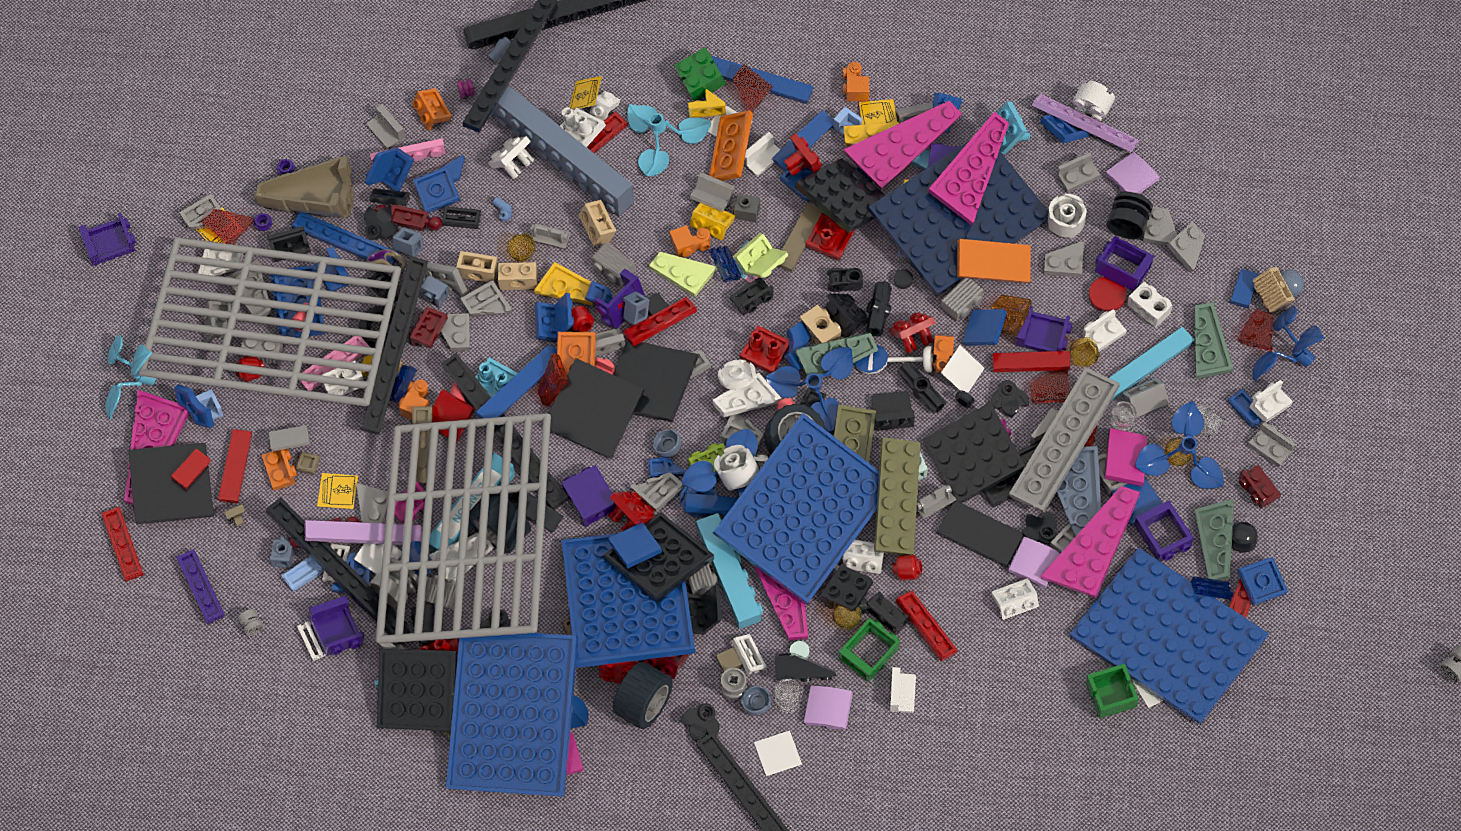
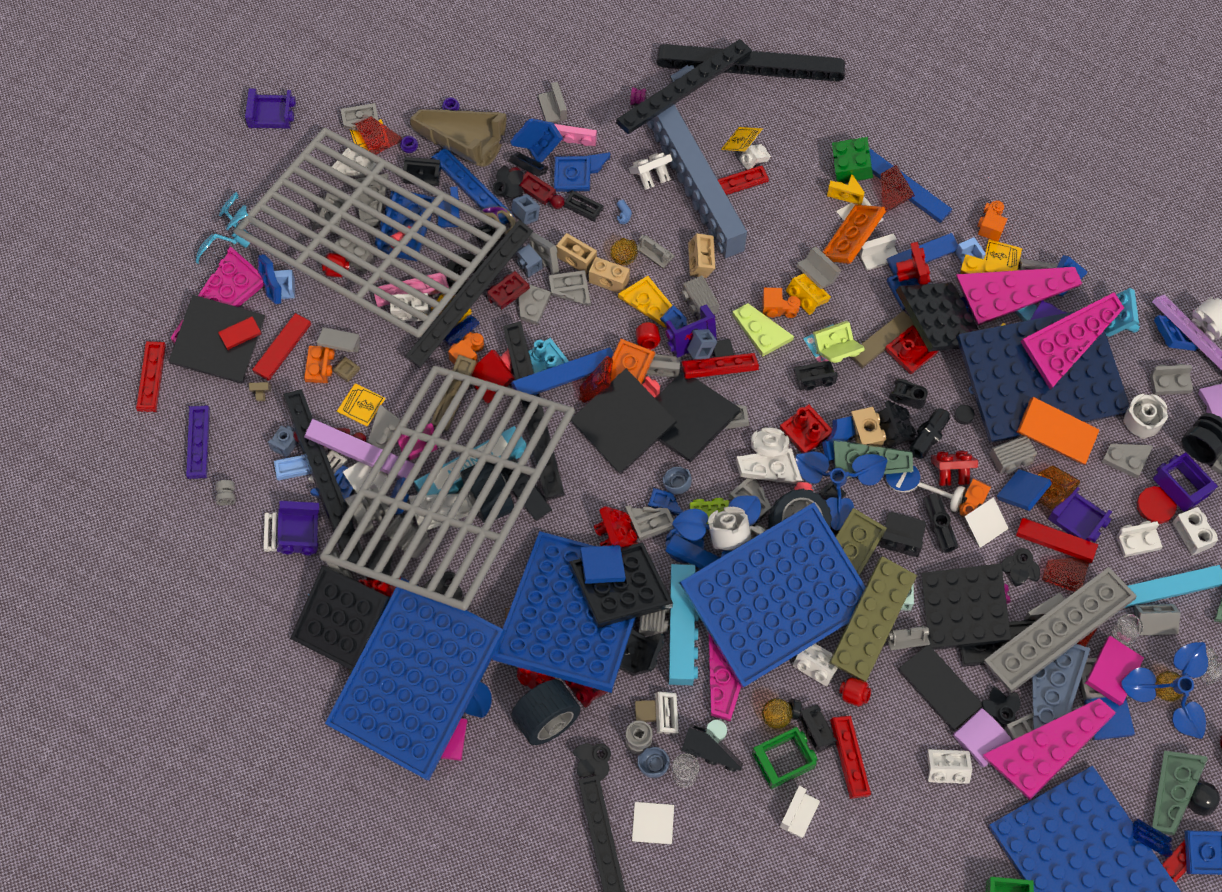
camera: 20 degrees right, 0 degrees up
orange bracket [412,88,452,130] -> none
blue bracket [534,293,574,342] -> none
white plate [560,107,606,147] -> none
dark purple panel [561,465,617,527] -> none
medium azure plant [627,104,711,176] -> none
clear blue tile [709,245,742,282] -> none
dark grey brick [731,194,760,222] -> none
lavender slope [804,685,853,730] -> none
black bracket [821,564,873,611] -> none
black tile [955,390,975,408] -> none
clear yellow hair [1069,337,1100,367] -> none
dark purple window [1134,500,1194,562] -> none

